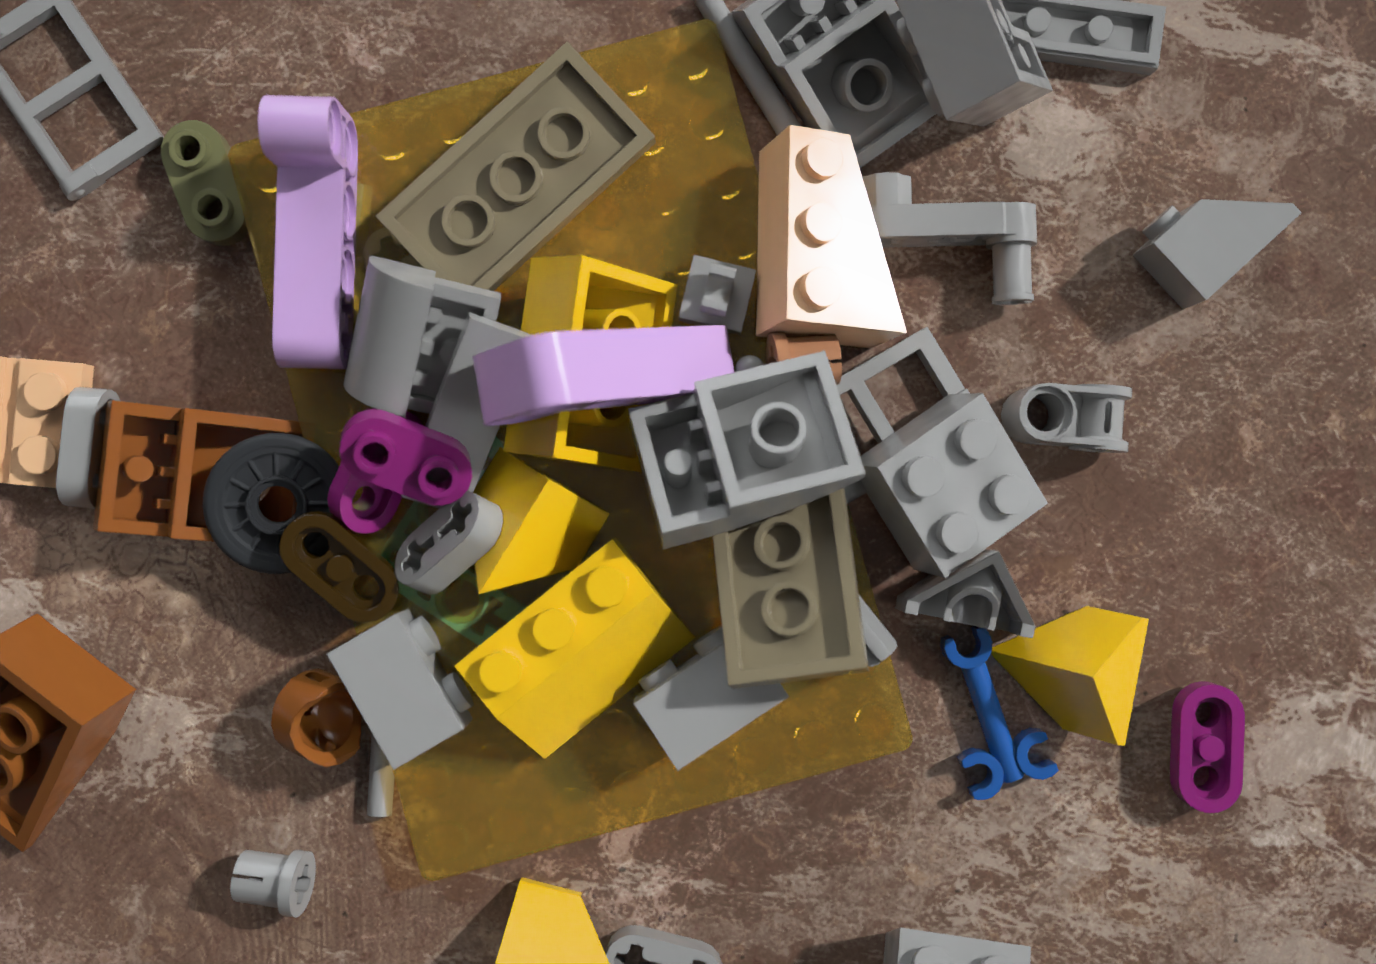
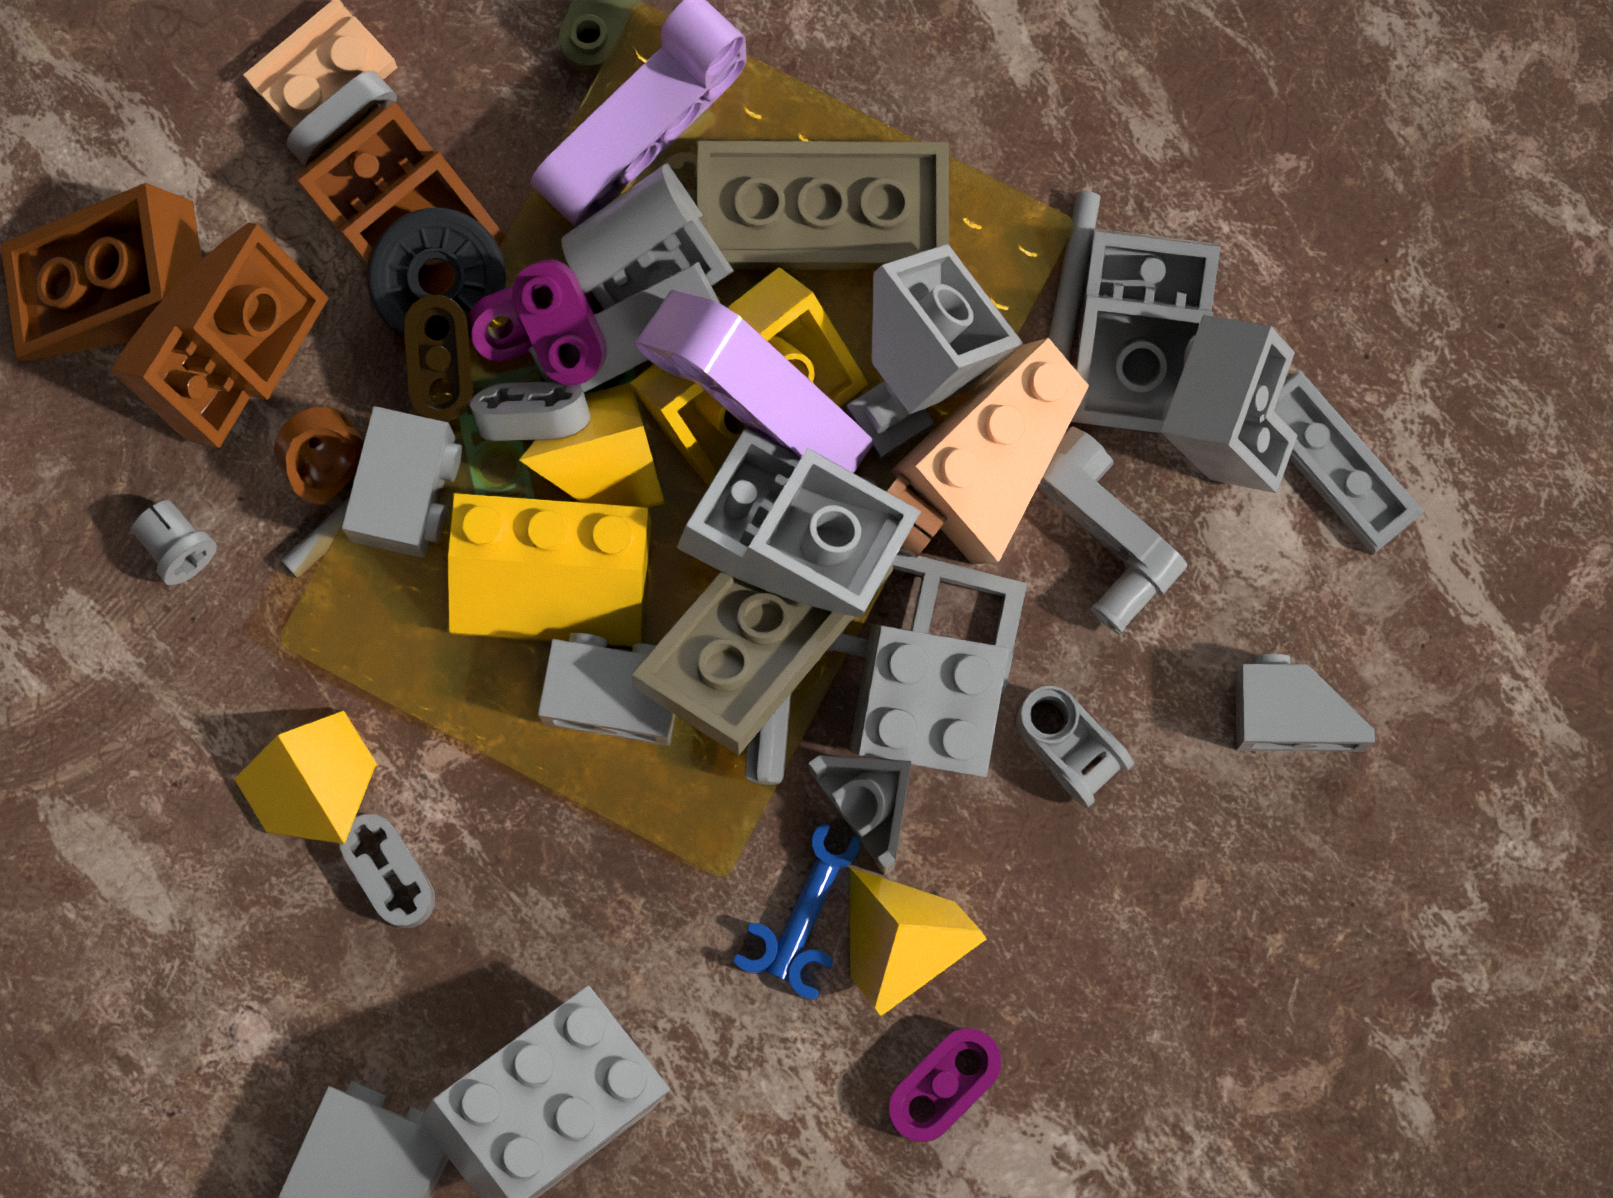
camera: 45 degrees right, 10 degrees down
none -> dark orange slope [110,222,329,448]
none -> light grey slope [872,244,1023,414]

